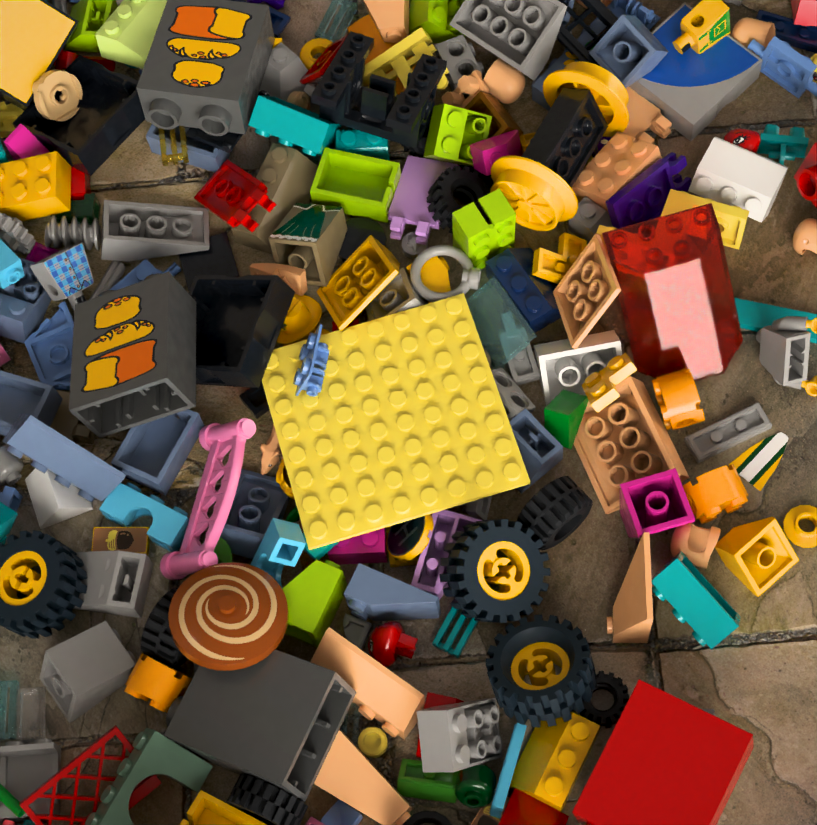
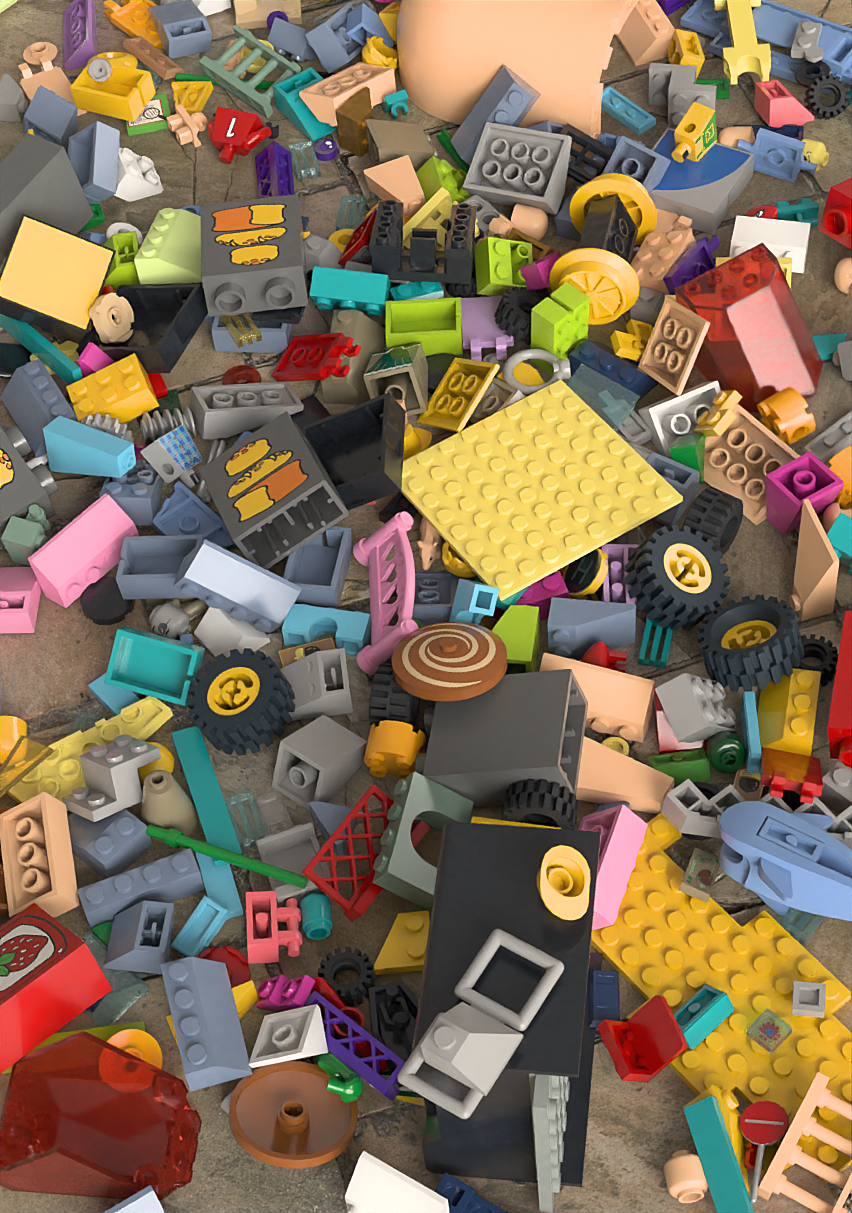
camera: 20 degrees left, 15 degrees down
medium blue hinge [293,324,330,397] -> none
none -> clear red piece [222,365,262,385]
none -> sand blue slope [309,800,356,856]

